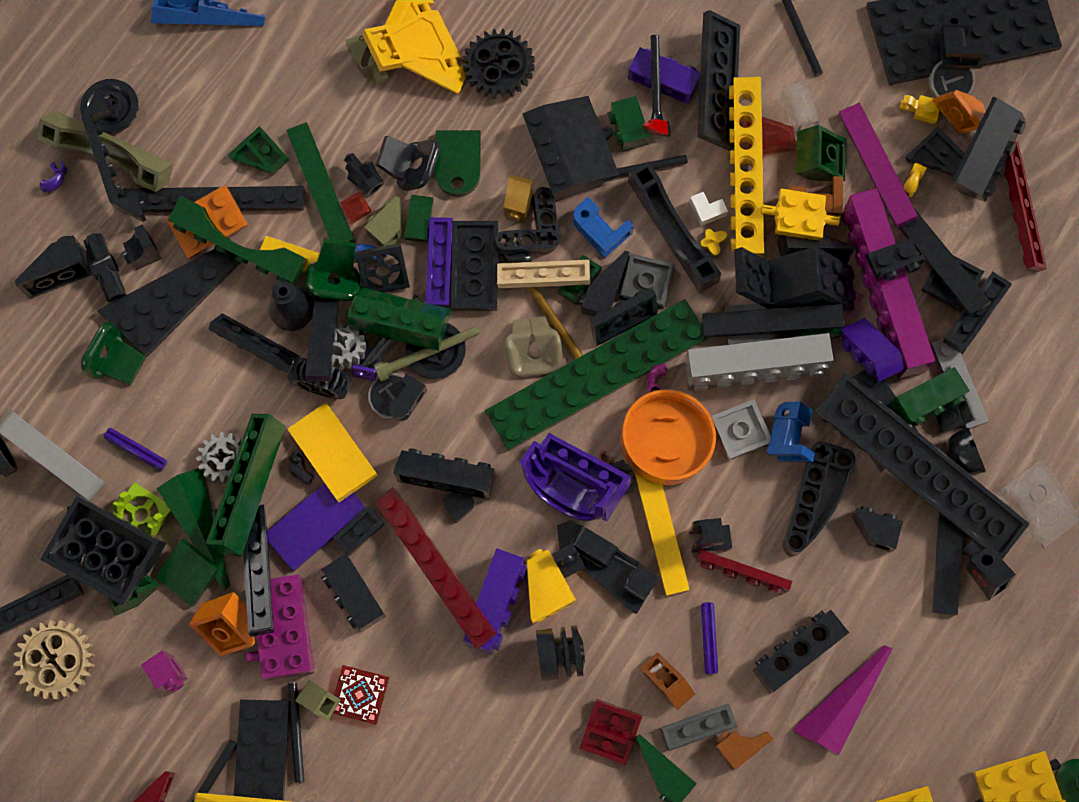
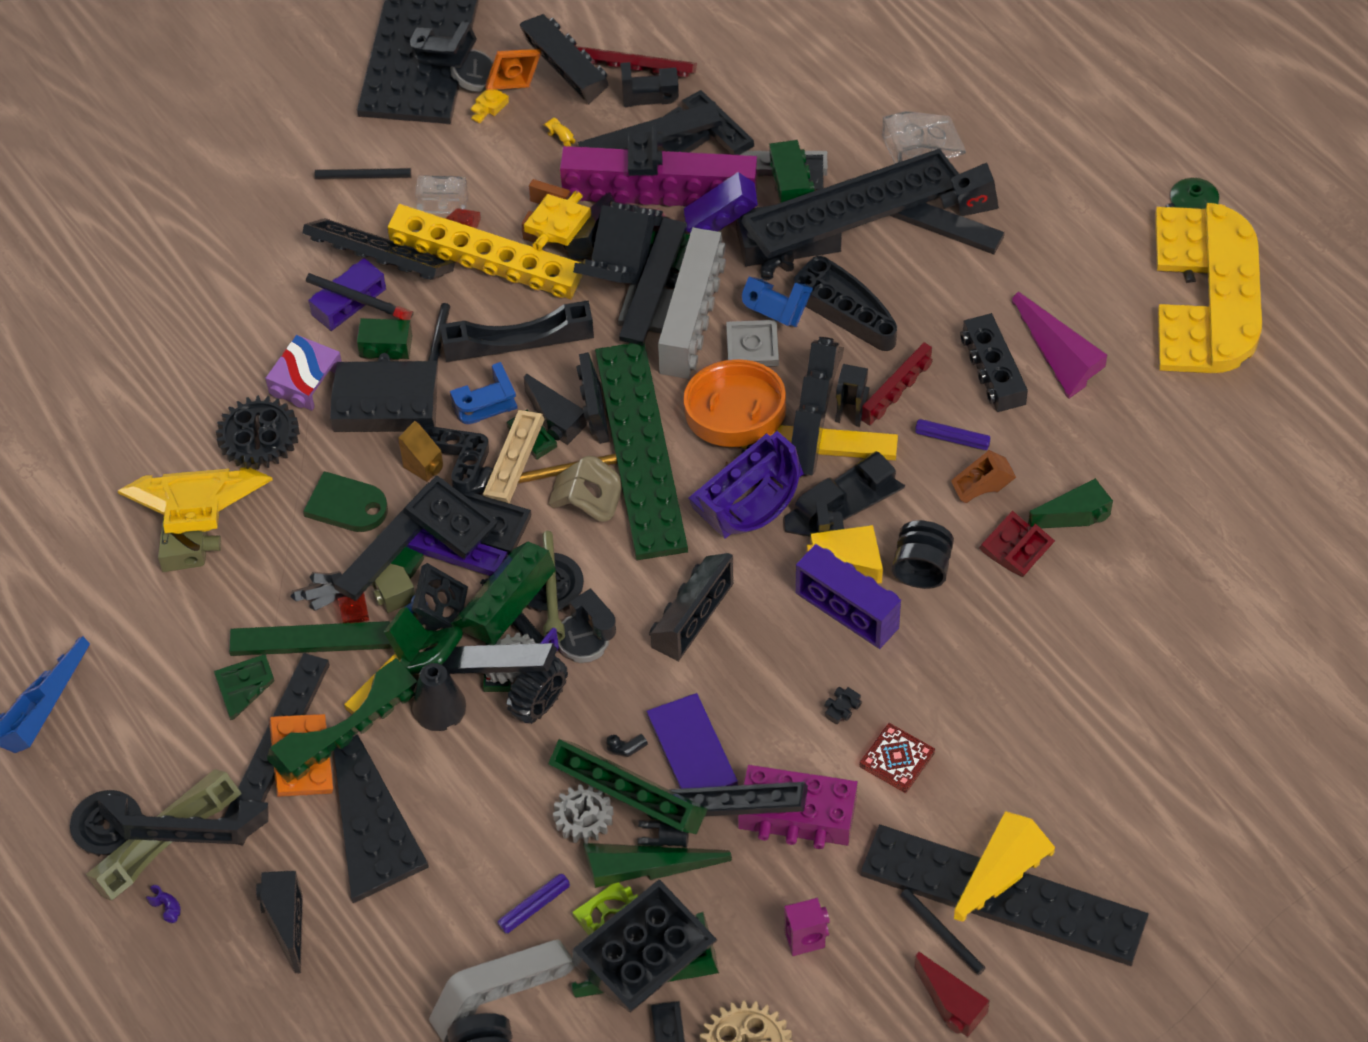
camera: 70 degrees left, 20 degrees down
dark green piece [81,322,147,385] -> none
black piece [83,233,127,302] -> none
black arch [122,224,162,270] -> none
dark green tile [156,539,220,607] -> none
orange slope [189,592,255,656] -> none
black plate [208,313,301,373] -> none
yellow tile [287,402,378,502] -> none
black bar [288,683,305,783] -> none
olive brick [295,680,341,721] -> none
black brick [321,554,386,632] -> none
black plate [333,506,385,556] -> none
black piece [375,136,440,191] -> none
dark red plate [375,487,497,649] -> none
black tile [443,493,474,523] -> none
dark grey tile [619,253,674,309] -> none
magenta arm [647,363,668,393] -> none
dark grey tile [660,703,737,751] -> none
white piece [689,192,728,226] -> none
yellow piece [700,229,727,257] -> none
dark orange arch [715,730,773,770] -> none
dark green slope [795,125,846,181] -> none
magenta tile [839,102,918,228] -> none
black slope [851,506,903,552] -> none
black wing [905,127,965,176] -> none
black cylinder [946,427,986,476] -> none
none -> panel [265,335,342,411]
none -> black tile [334,482,429,601]
none -> black plate [403,475,498,560]
none -> black piece [621,62,679,108]
none -> black arch [791,337,844,476]
none -> black piece [824,687,862,724]

